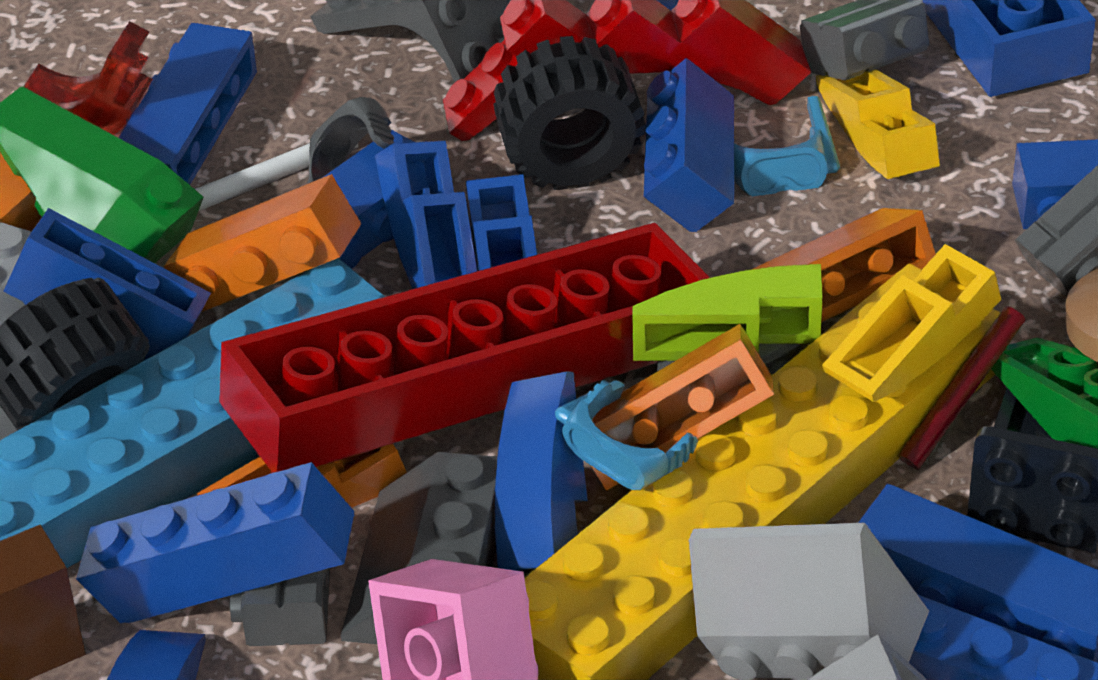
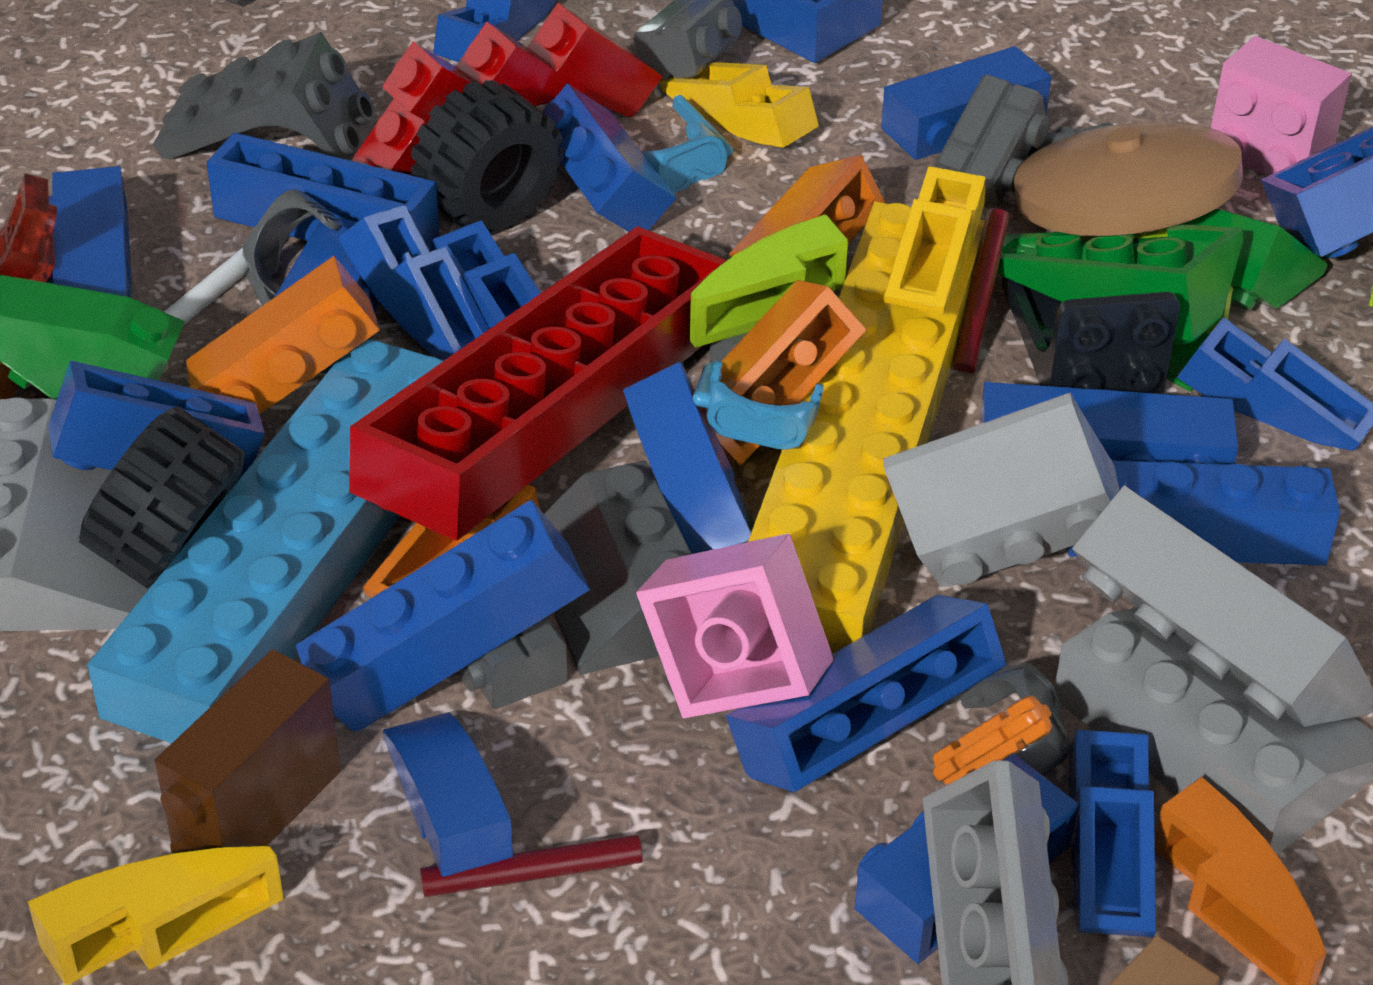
camera: 30 degrees left, 0 degrees up
none -> blue brick [206,132,440,250]

